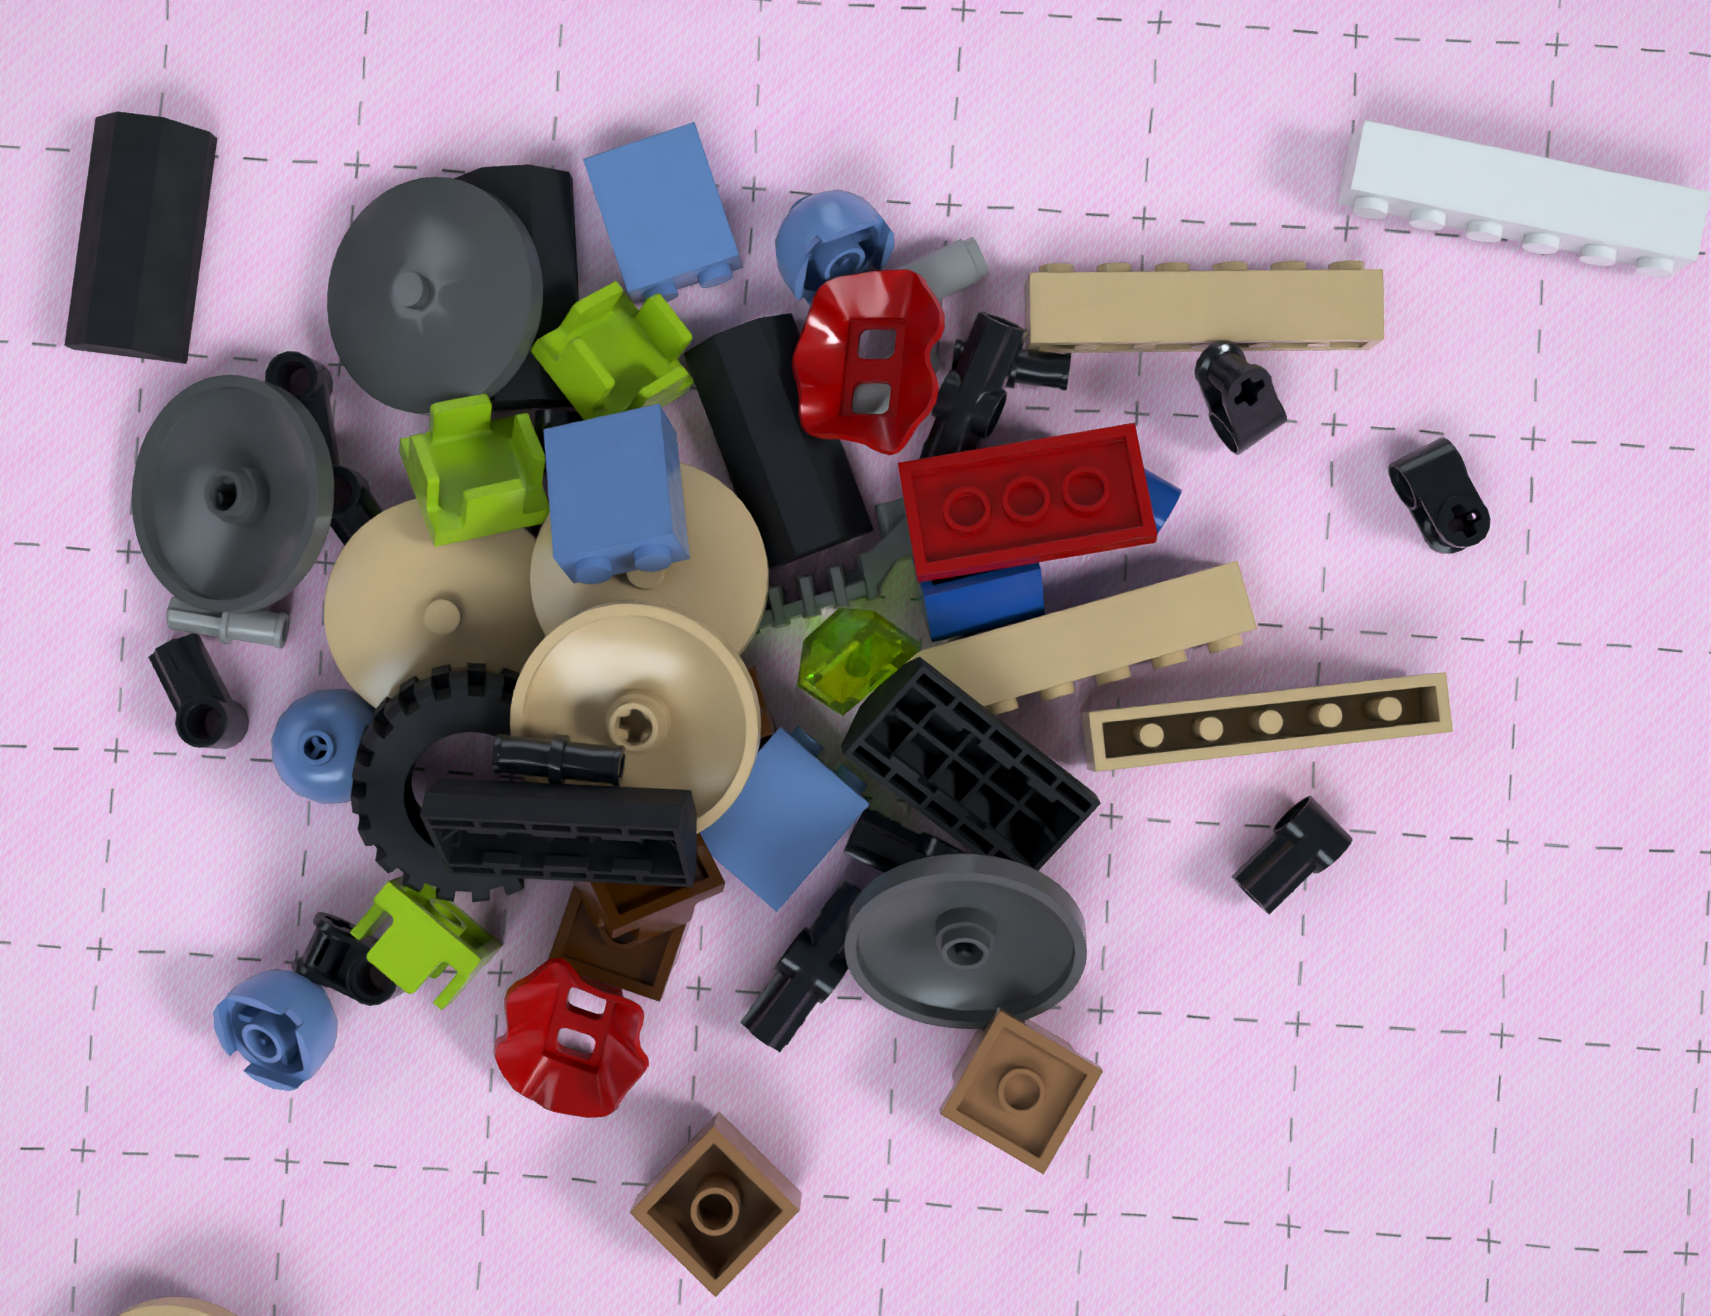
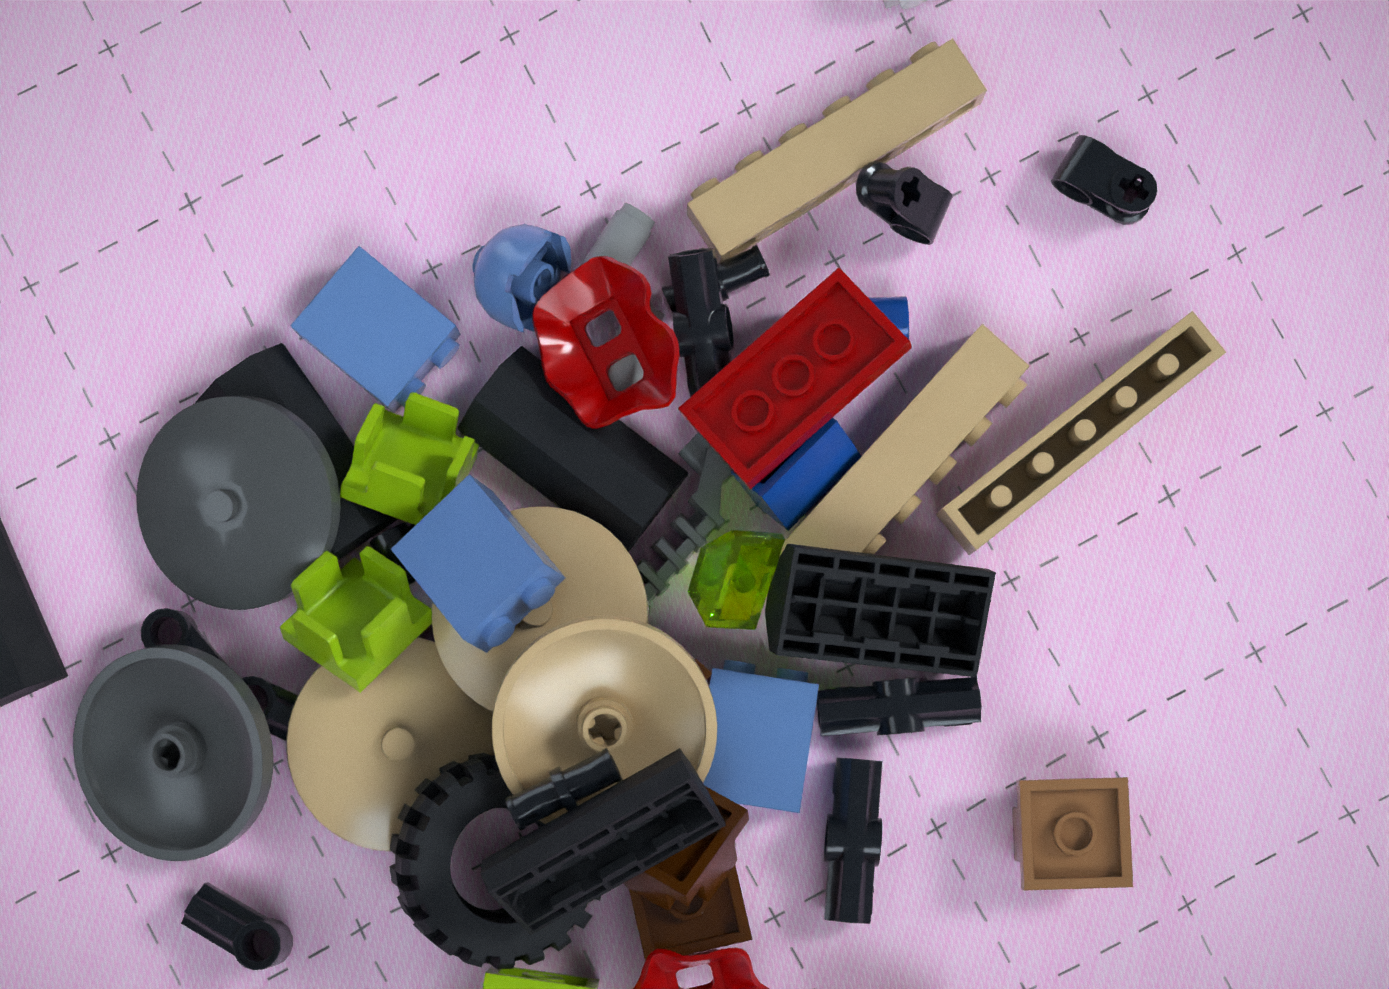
camera: 35 degrees left, 5 degrees down
light grey axle [166,596,290,649] -> none
medium blue cylinder [271,689,376,804] -> none
dark grey dish [844,854,1087,1029] -> none
black piece [1231,795,1353,915] -> none

